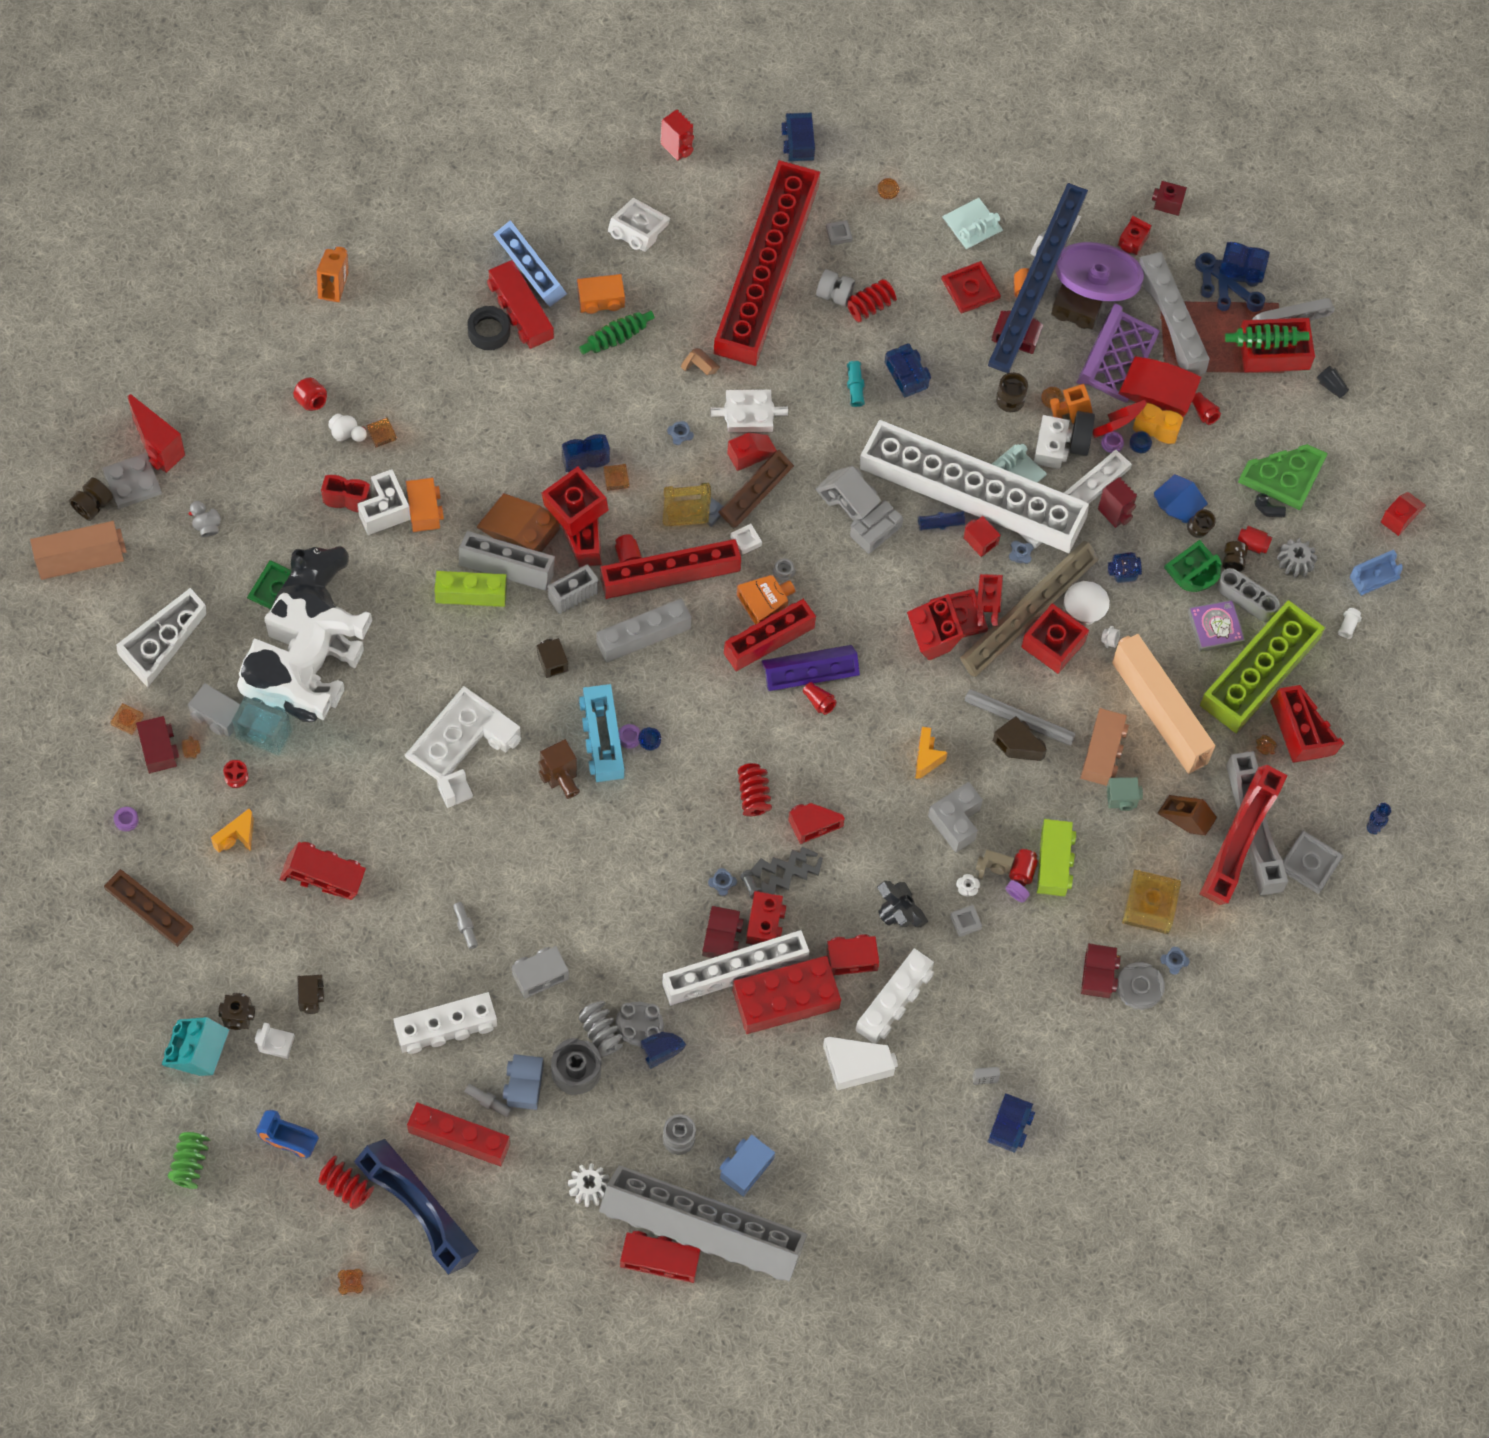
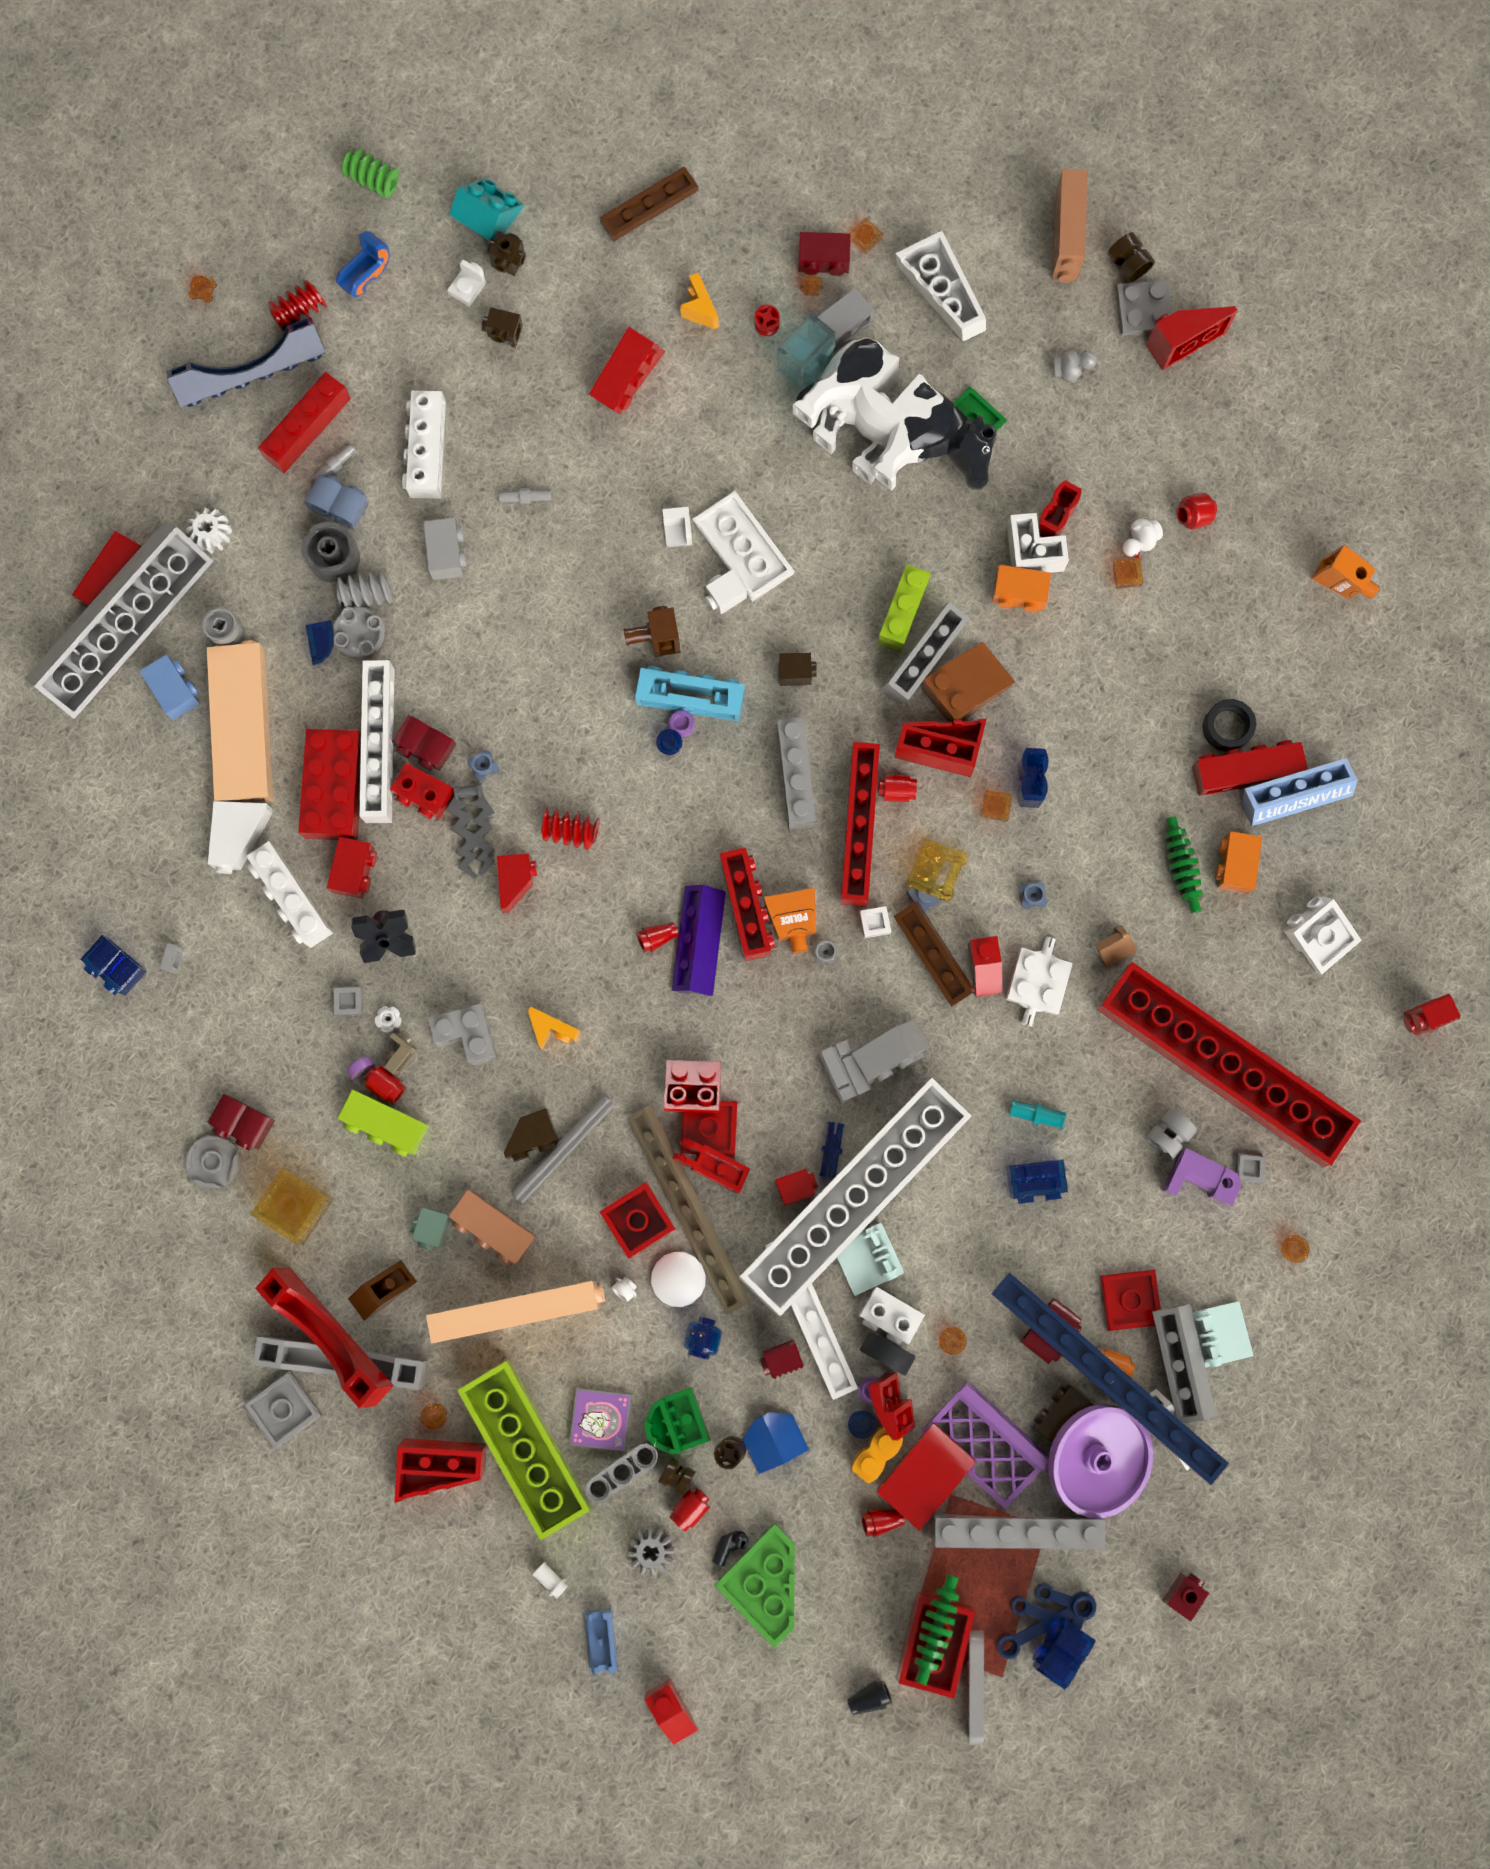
camera: 115 degrees right, 15 degrees up
medium lavender tile [114,807,139,832] -> none
red brick [541,466,609,537] -> none
light grey brick [548,564,598,614] -> none
clear blue brick [781,112,815,161] -> none
red piece [847,279,897,323] -> none
dark brown wheel [996,372,1028,413] -> none
sand blue plate [1009,540,1033,564] -> none
orange brick [1050,384,1093,424] -> none
red brick [1117,216,1152,255] -> none
sand blue plate [1160,947,1190,975] -> none
clear blue pin [1366,803,1391,834] -> none
none -> light nougat brick [207,640,273,803]
none -> light grey brick [1153,1303,1216,1423]
none -> medium lavender piece [1162,1148,1241,1206]

